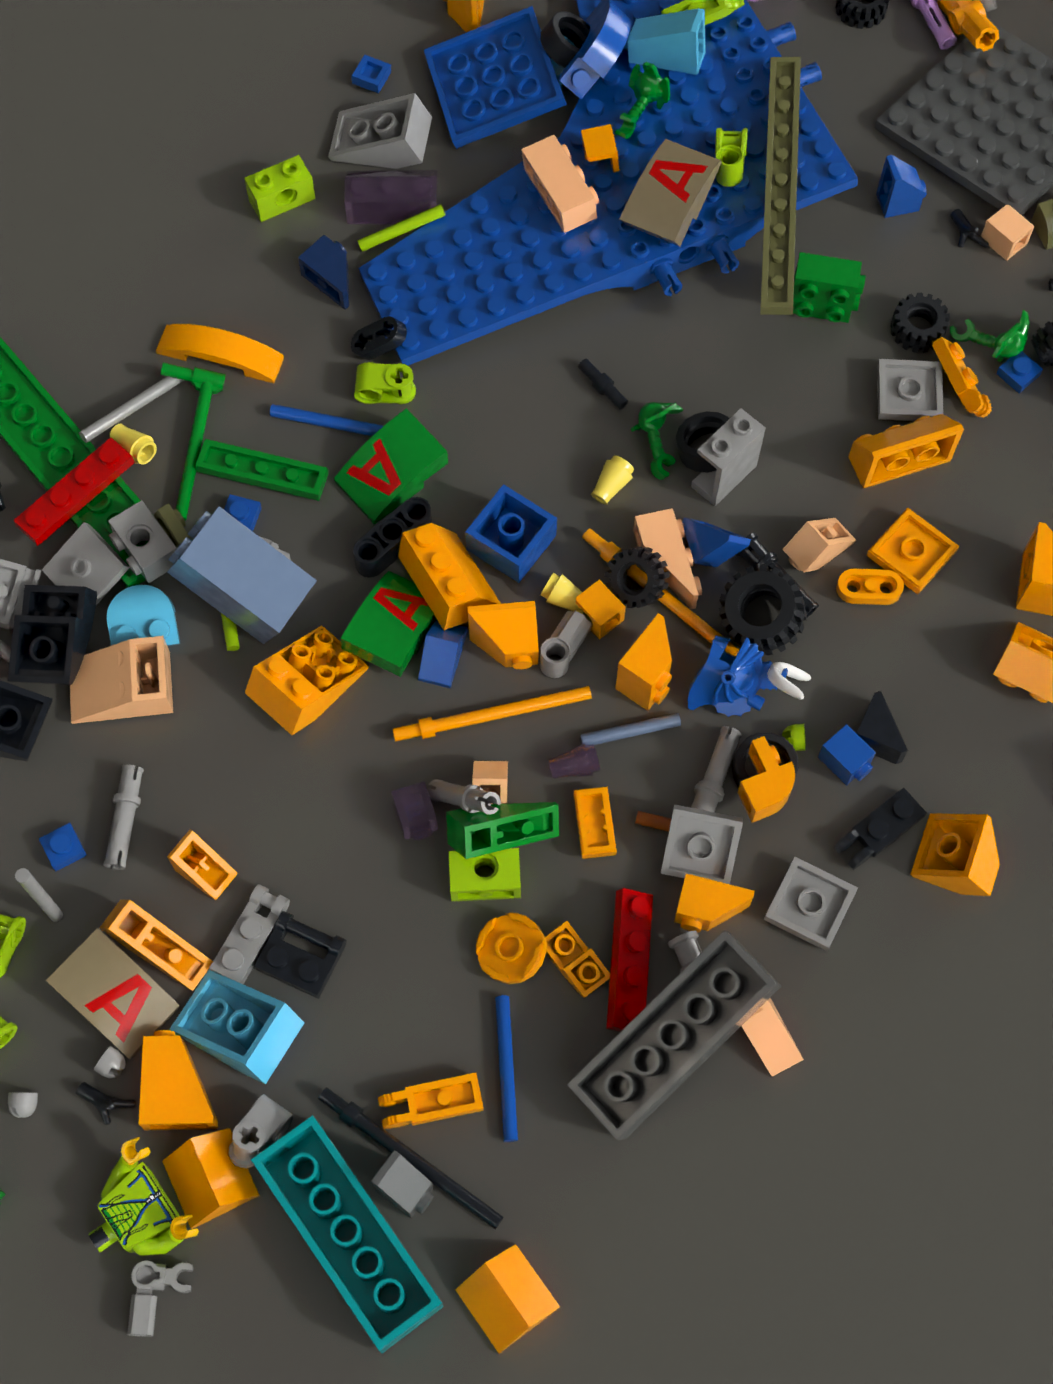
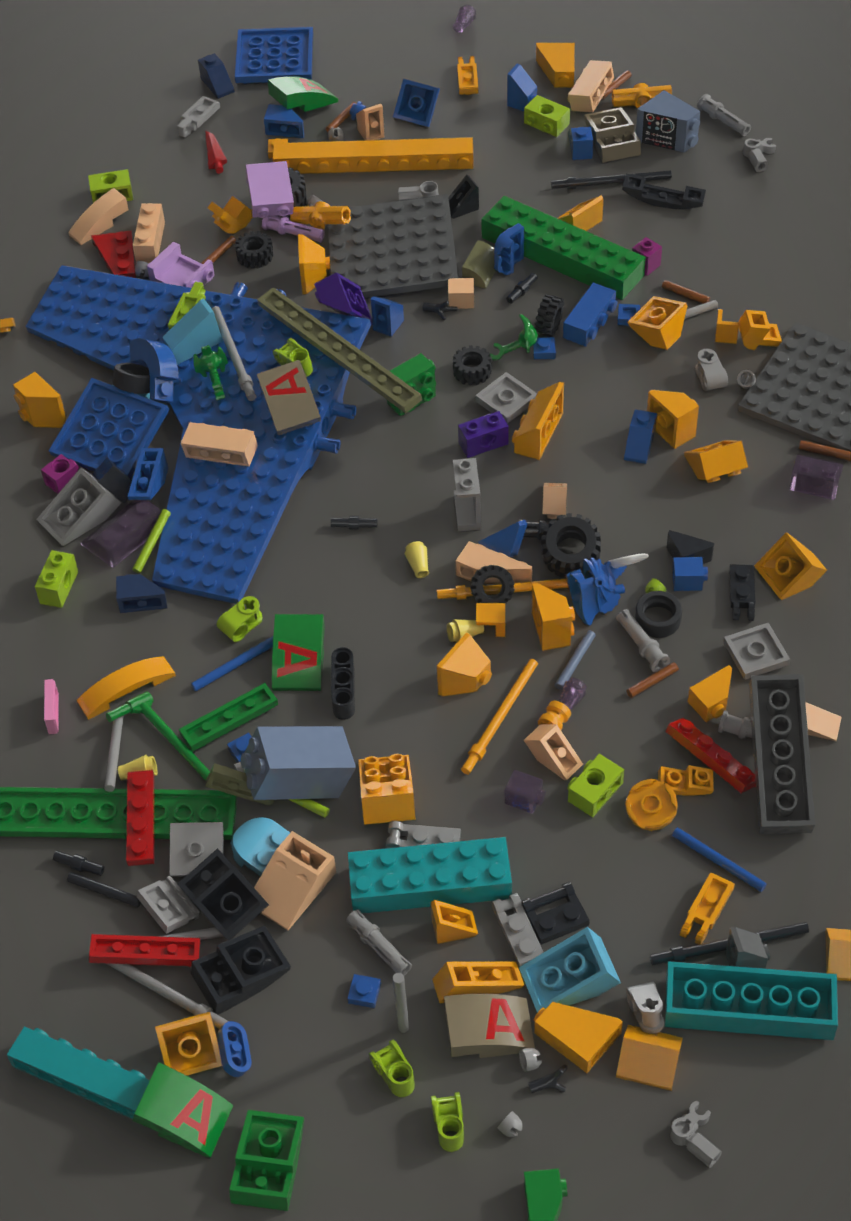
camera: 45 degrees left, 15 degrees down
torso [88,1137,199,1256] -> none
light grey brick [108,500,176,583] -> none
green slope [340,571,436,677] -> none
black beam [351,316,407,360] -> none
blue plate [352,55,391,94] -> none
light orange slope [398,523,501,630] -> none
blue slope [418,619,468,689] -> none
light grey pin [427,779,501,815] -> none
green slope [446,802,559,859] -> none
blue brick [465,484,557,583] -> none
light grey piece [540,610,592,678] -> none
light orange plate [573,786,617,859] -> none
light orange panel [581,124,619,172] -> none
green piece [631,402,683,480] -> none
light grey plate [661,804,743,884] -> none
black tyre [675,411,730,473] -> none
light orange brick [737,736,795,823] -> none
light orange plate [836,569,904,605] -> none
light orange plate [866,508,959,595] -> none
light orange hinge [932,337,992,418] -> none
none -> magenta brick [41,454,79,494]
none -> bright pink tile [44,679,59,734]
none -> black slope [92,457,132,503]
none -> blue slope [128,448,169,500]
none -> light grey bar [212,306,256,401]
none -> light orange slope [298,234,330,295]
none -> dark purple slope [314,272,373,326]
none -> teal brick [348,837,512,913]
none -> light grey plate [385,821,461,848]
none -> dark purple brick [458,411,509,458]
none -> light orange wheel [538,700,571,730]
none -> blue slope [624,409,657,464]

